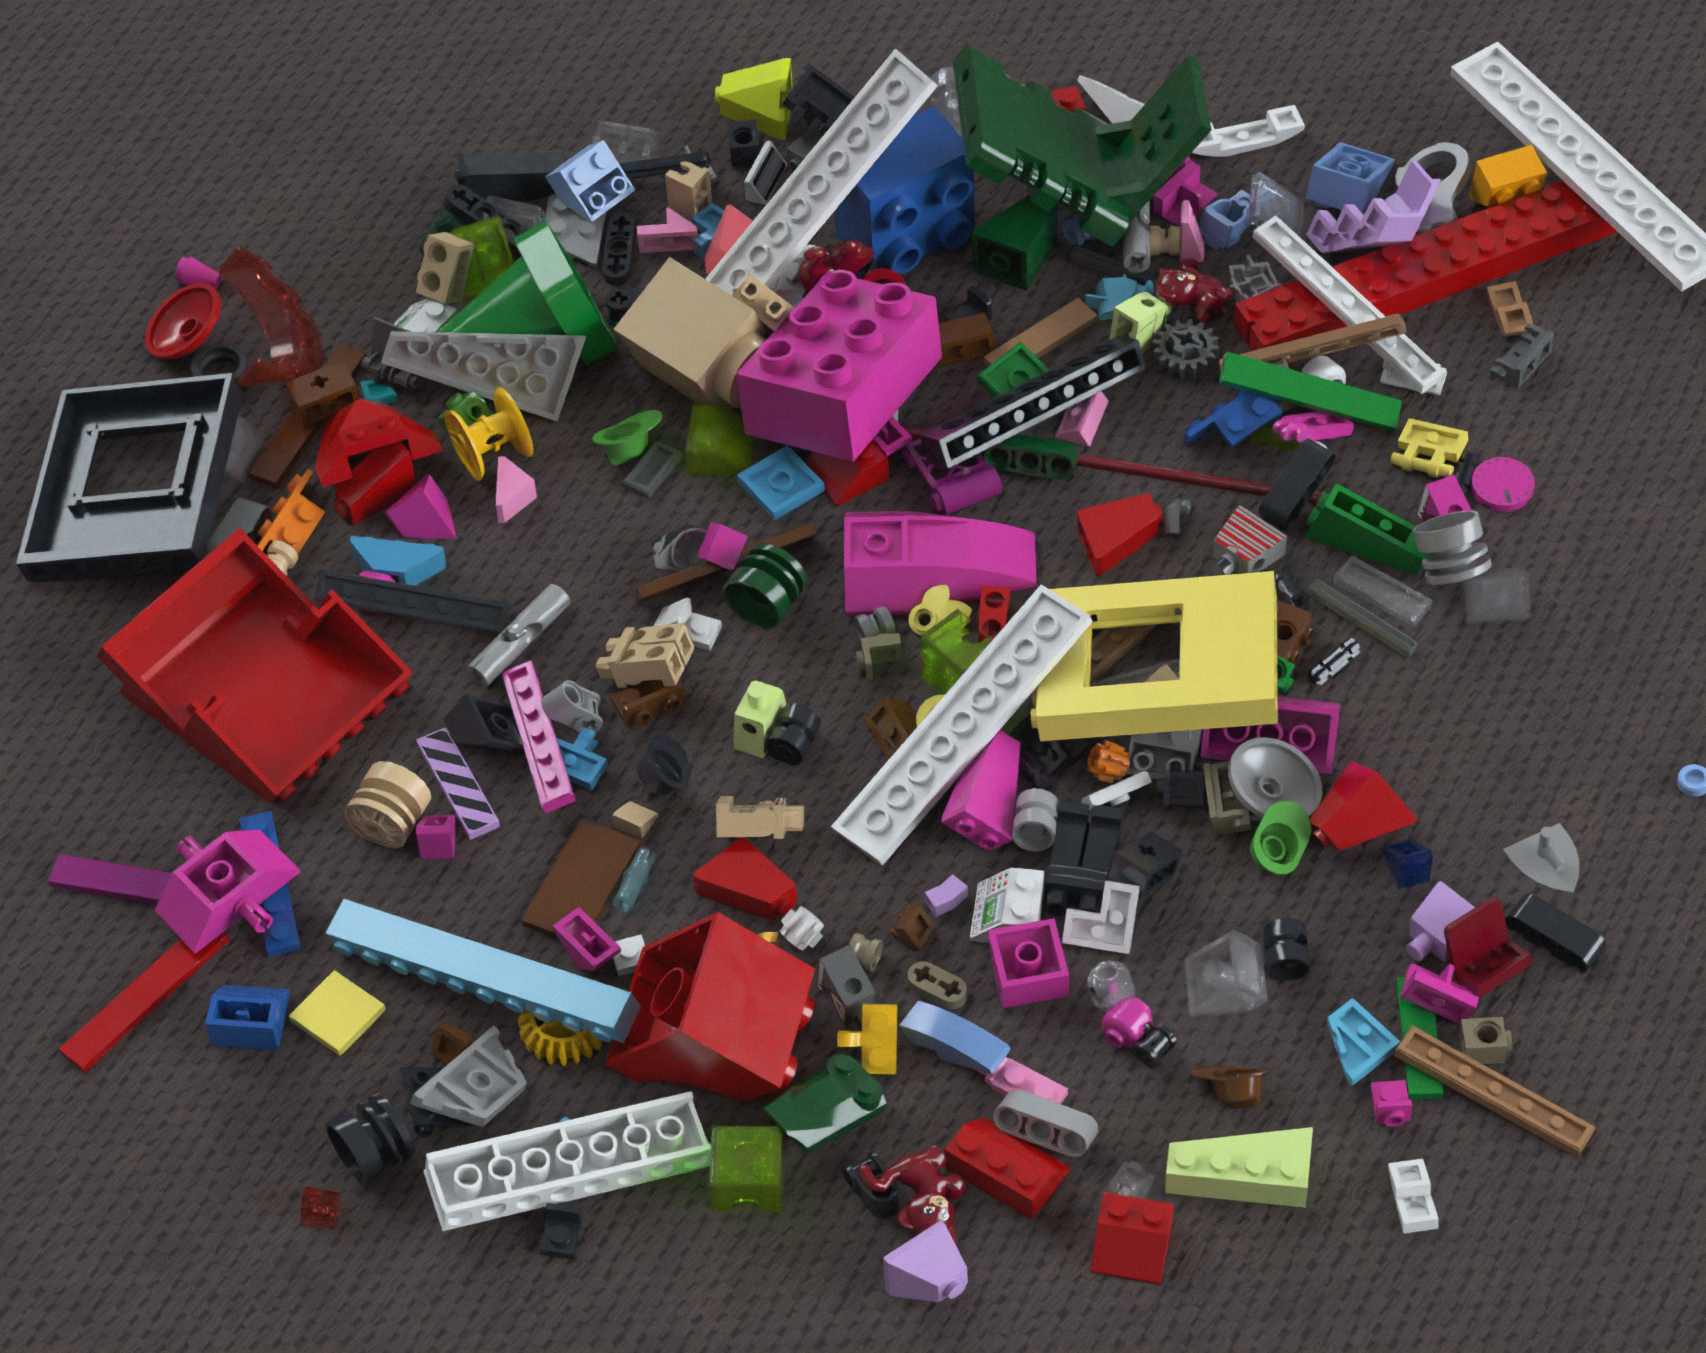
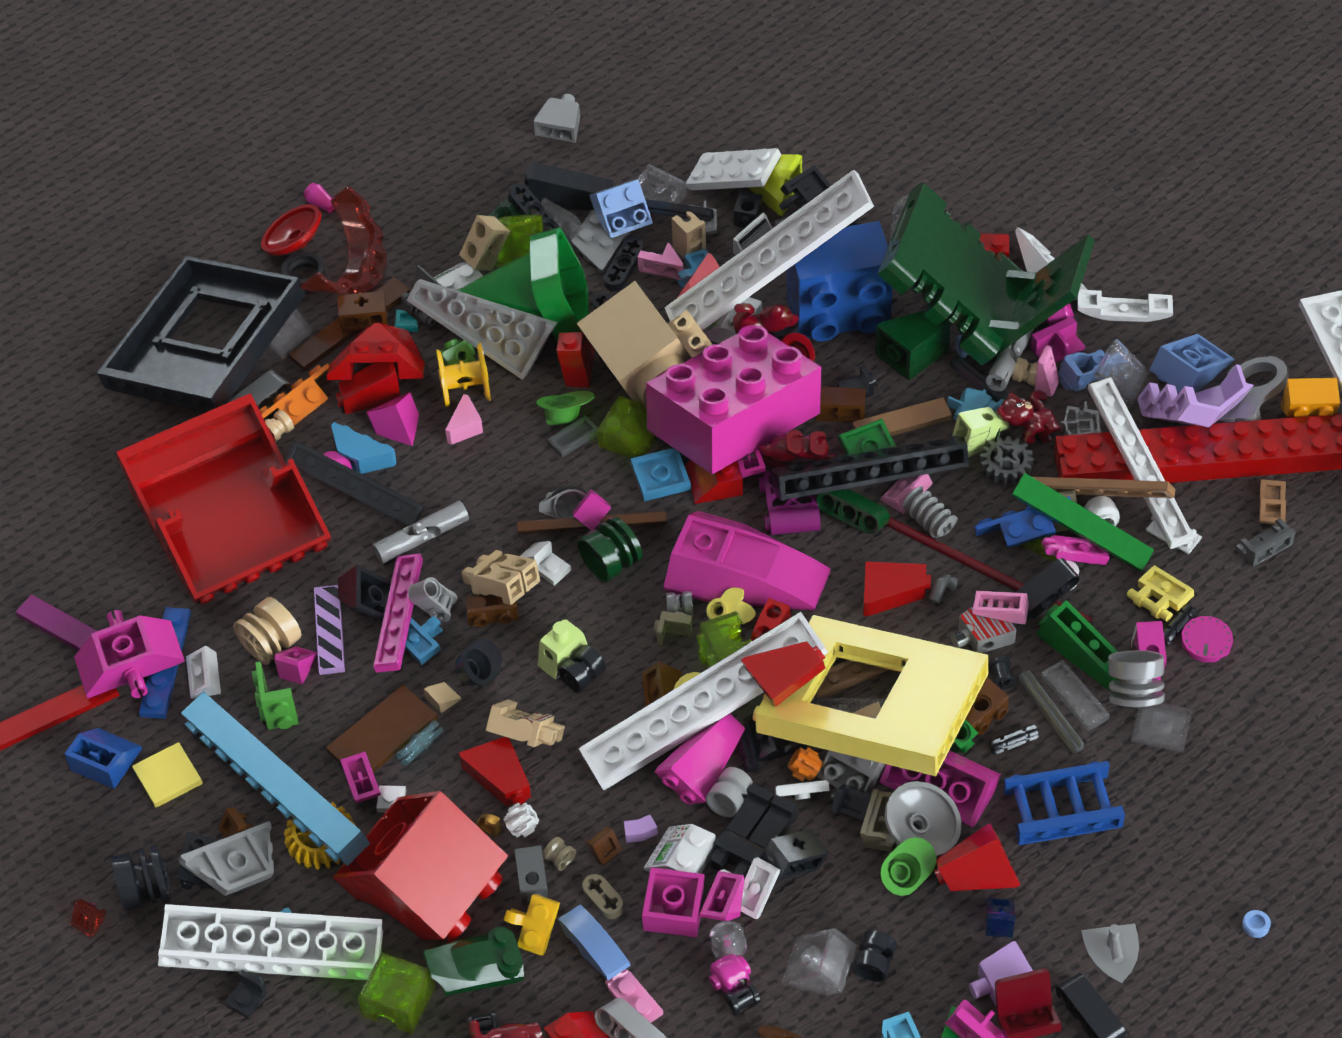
camera: 20 degrees right, 0 degrees up
none -> white slope [186,646,221,699]
none -> bright green bracket [252,661,299,730]
none -> light grey torso [534,94,580,143]
none -> red slope [557,332,595,387]
none -> white plate [685,148,781,190]
none -> dark pink slope [700,871,744,921]
none -> red slope [741,641,826,706]
none -> dark red animal [758,430,836,462]
none -> light grey piece [903,486,958,538]
none -> bright pink slope [973,591,1029,624]
none -> blue fence [1003,761,1125,845]

